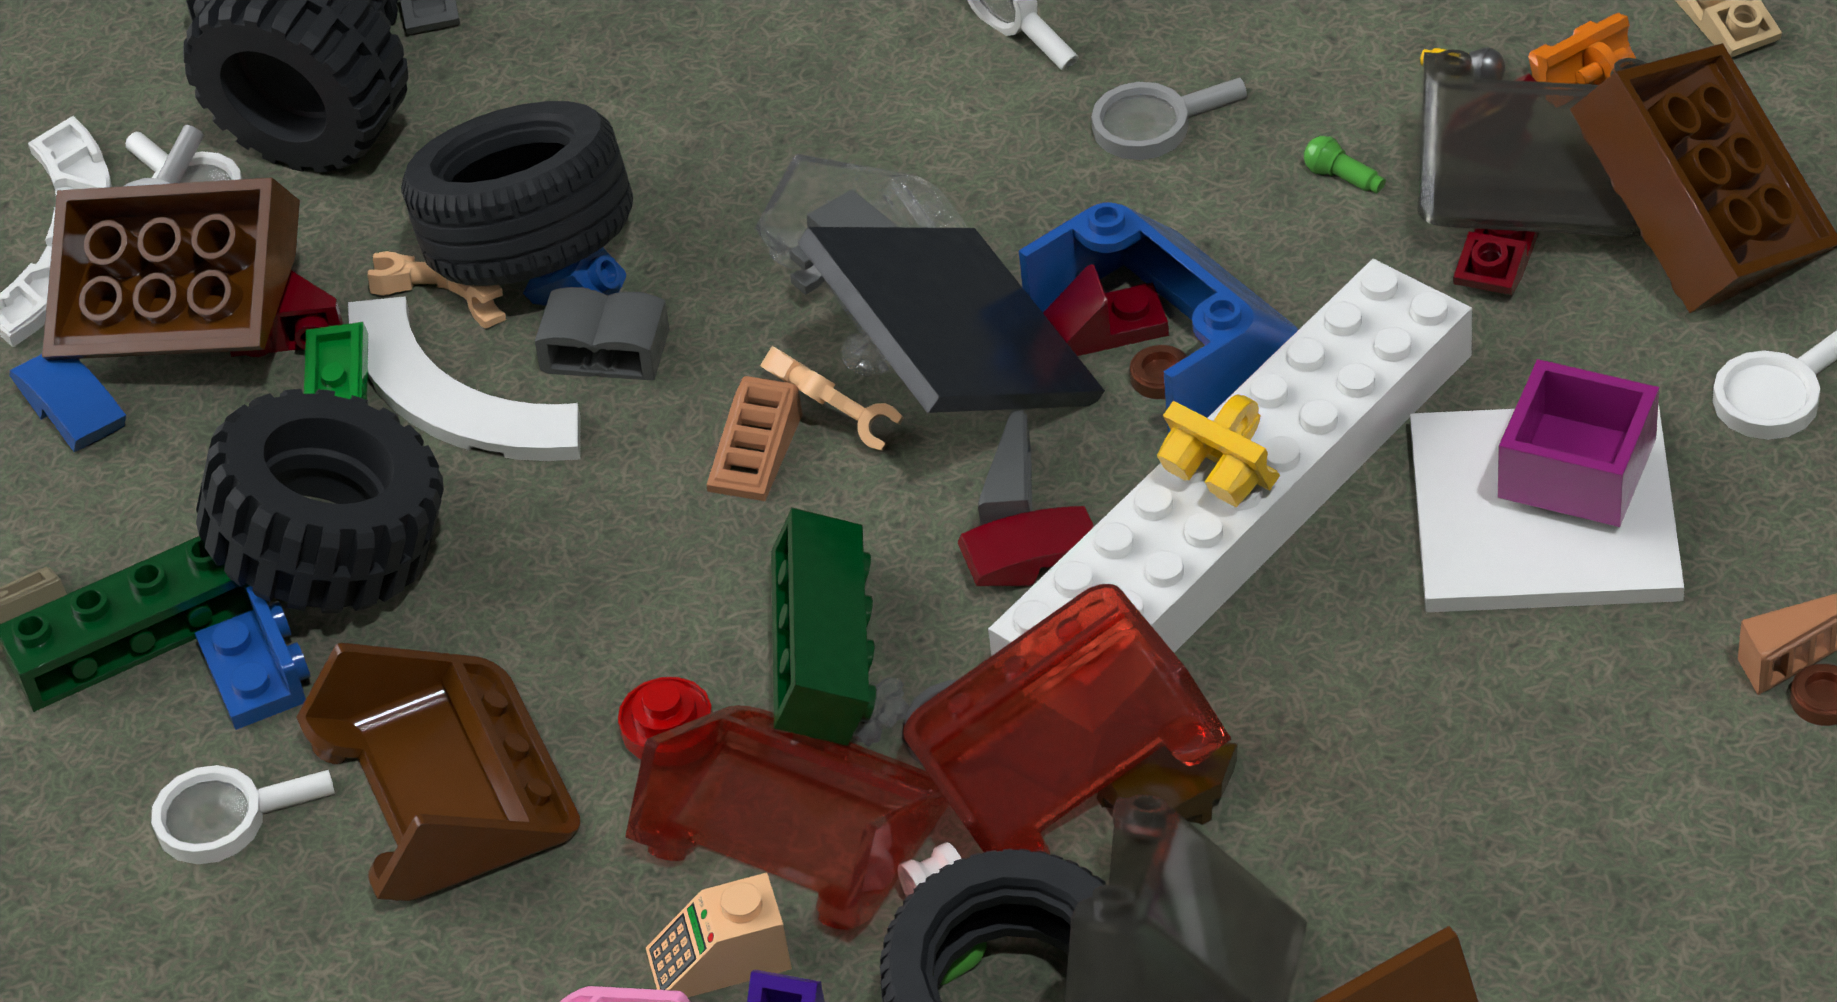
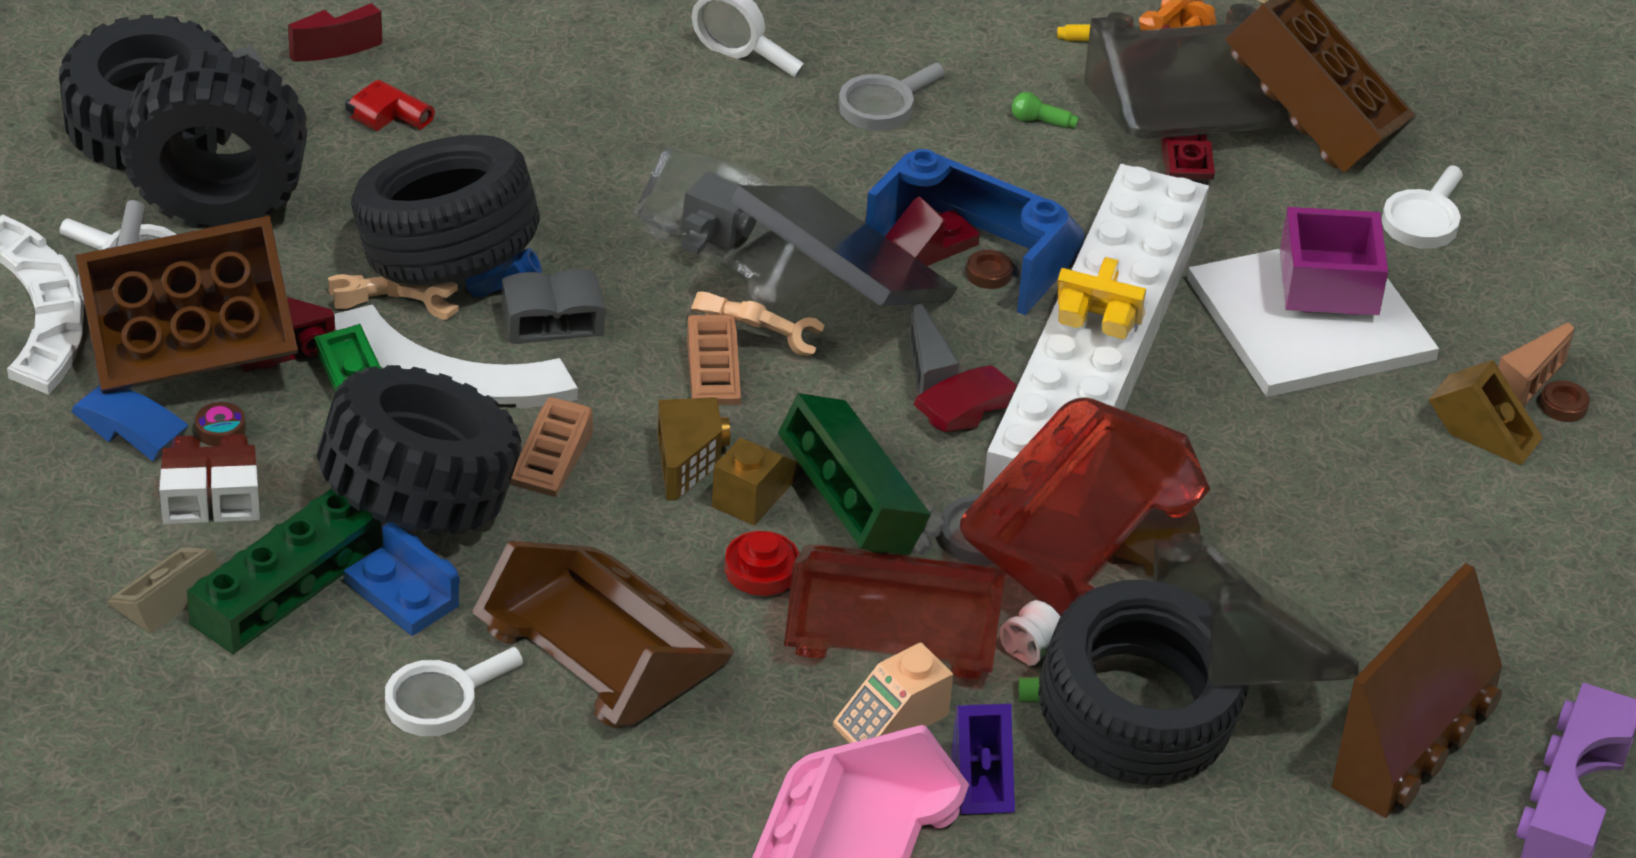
camera: 30 degrees left, 5 degrees down
none -> white hips [159,434,260,524]
none -> tile [195,402,246,447]
none -> red piece [345,80,435,132]
none -> nougat slope [510,397,593,497]
none -> pearl gold slope [657,397,730,501]
none -> pearl gold slope [712,438,804,526]
none -> pearl gold slope [1429,360,1543,465]

